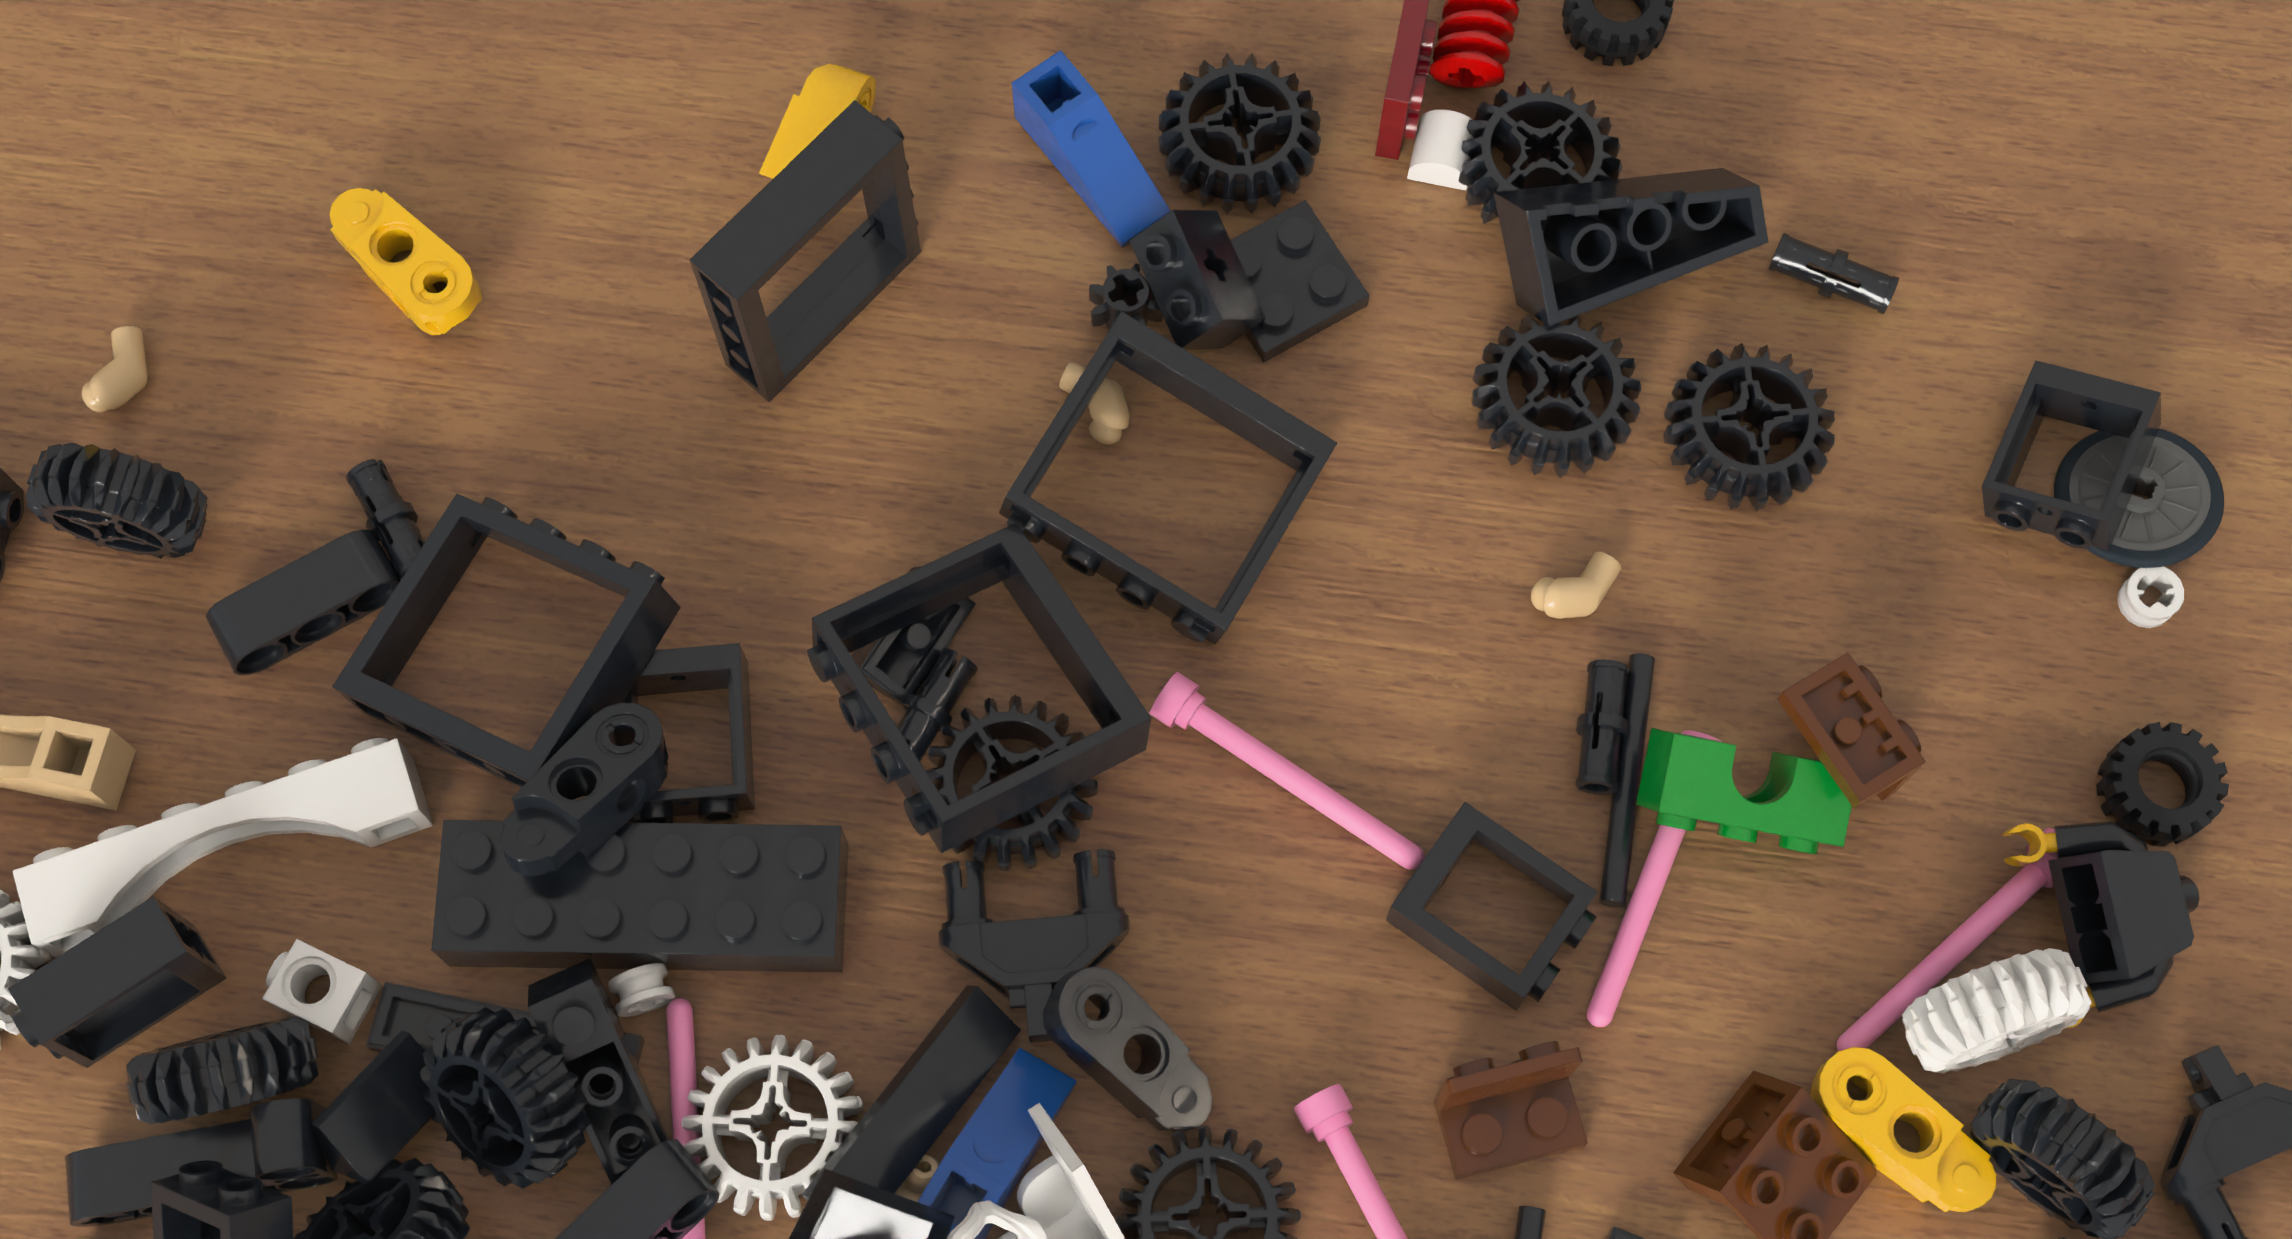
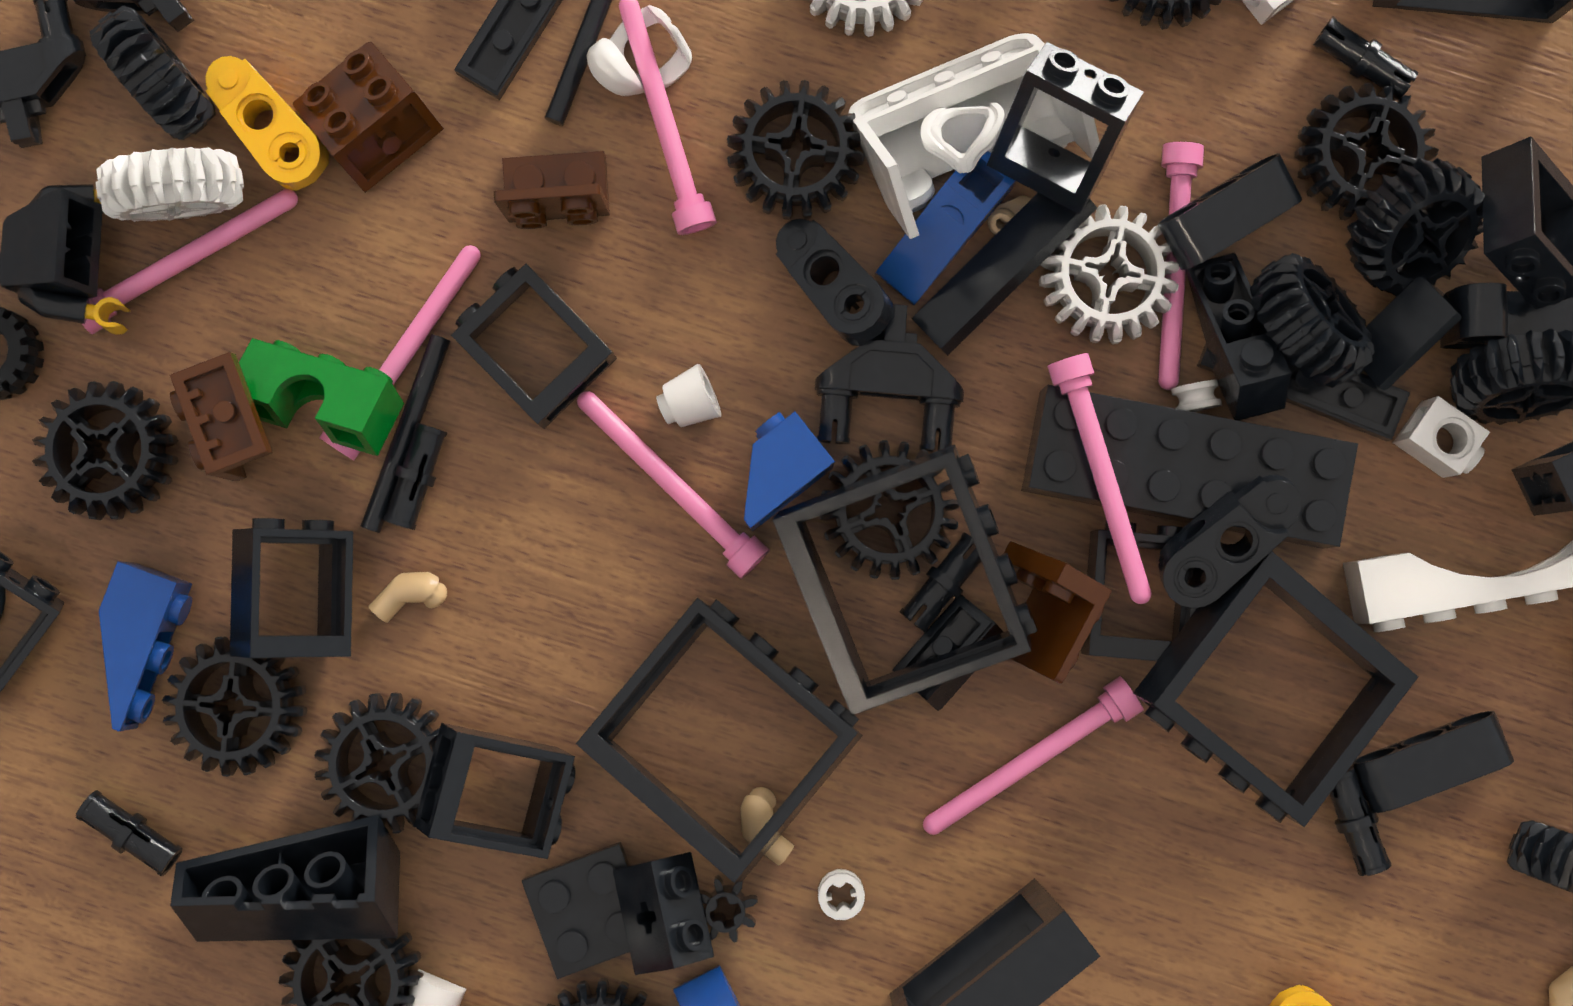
camera: 170 degrees left, 15 degrees up
none -> black gear [32,381,179,520]
none -> blue slope [99,561,192,732]
none -> black window [230,518,353,658]
none -> black window [414,723,575,859]
none -> white hat [656,364,721,427]
none -> blue slope [744,411,835,532]
none -> white bush [818,869,865,920]
none -> bright pink piece [923,676,1144,835]
none -> reddish brown bracket [1003,541,1112,684]
none -> bright pink piece [1047,353,1152,604]

